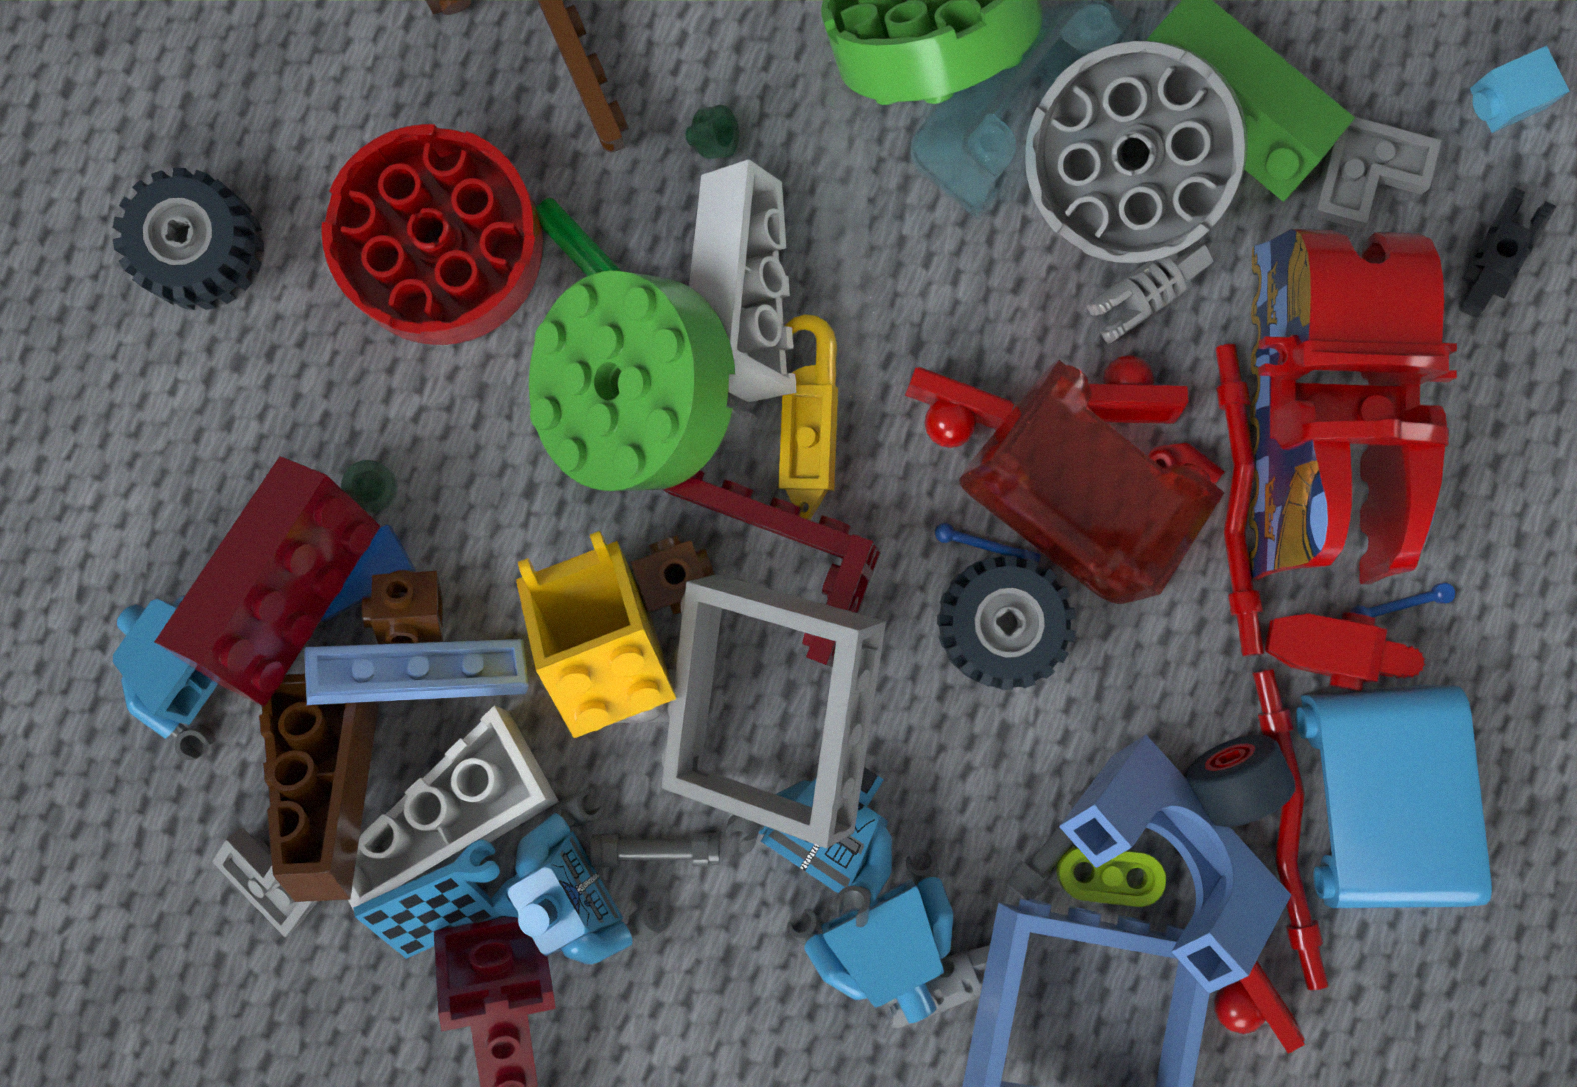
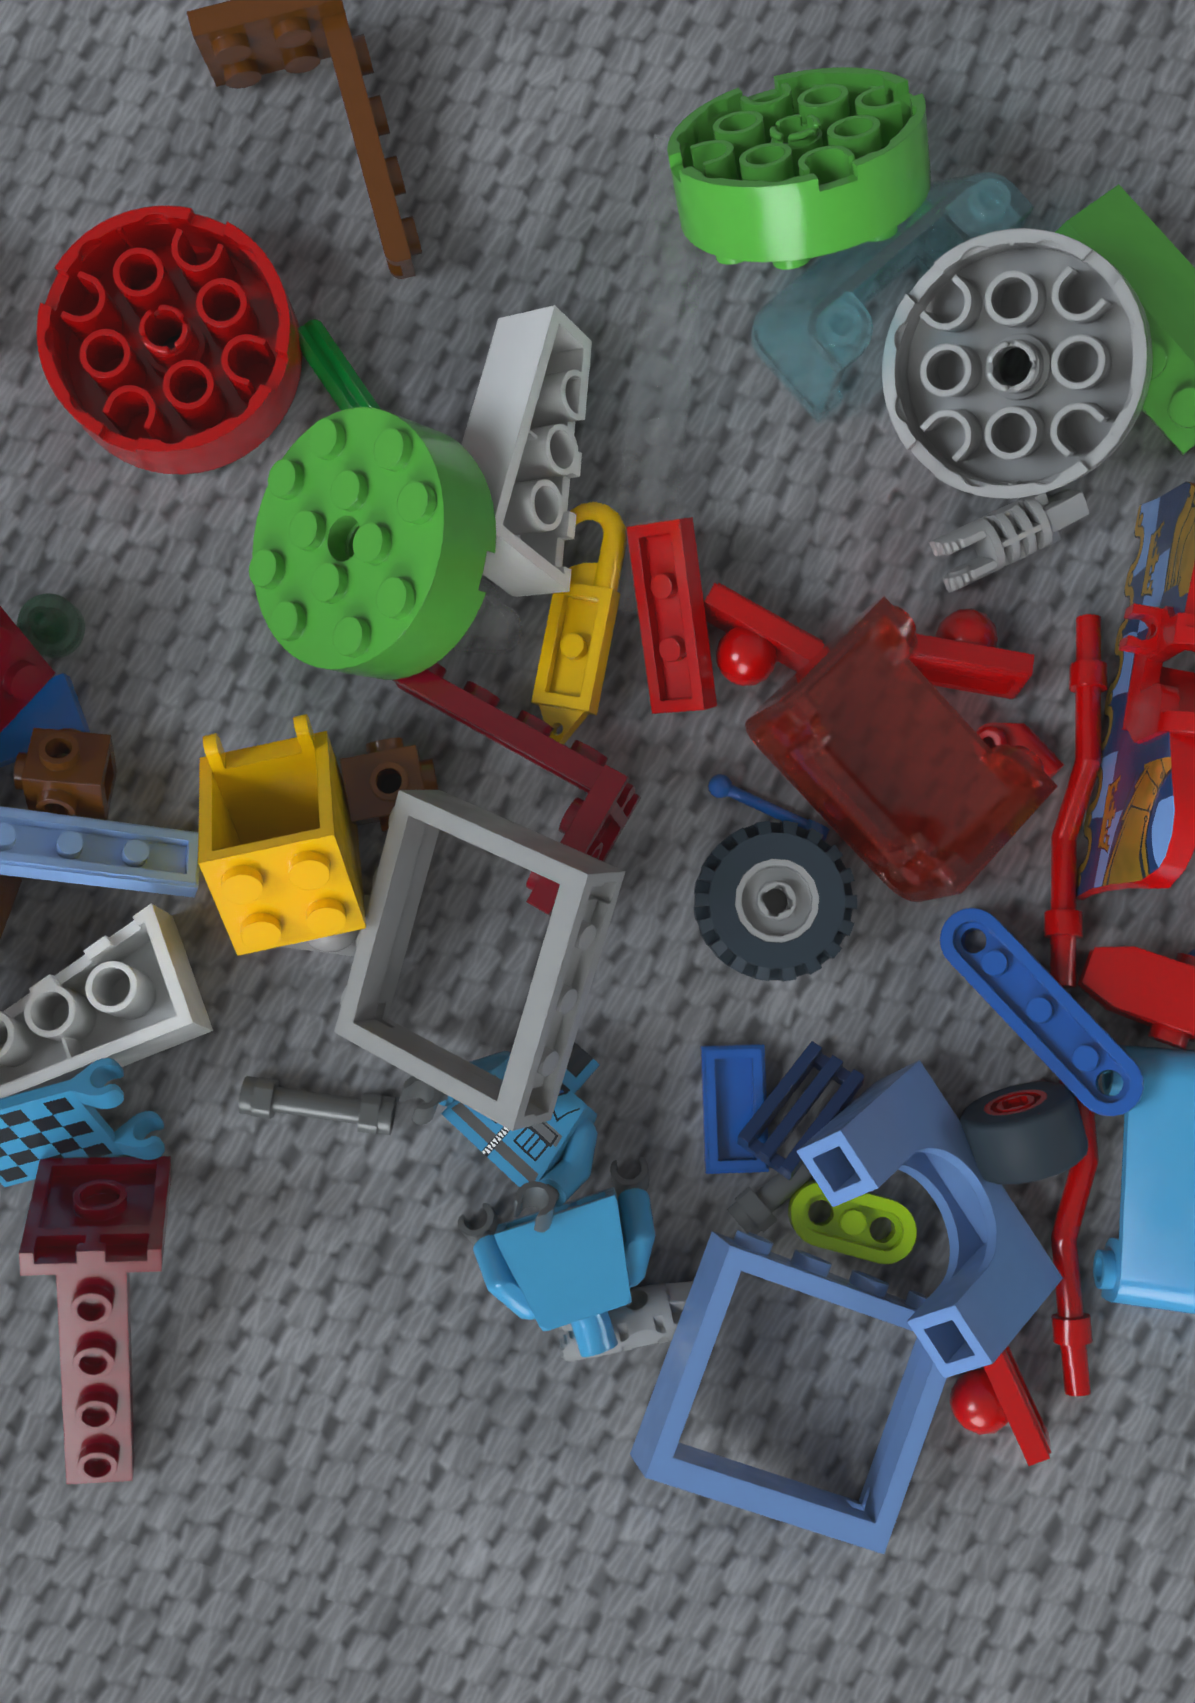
camera: 10 degrees right, 0 degrees up
dark azure torso [507,789,668,964] -> none
clear green tile [685,105,739,160] -> none
none -> red plate [626,517,717,714]
none -> blue tile [700,1044,769,1174]
none -> dark blue tile [738,1041,865,1180]
none -> blue plate [940,908,1144,1116]

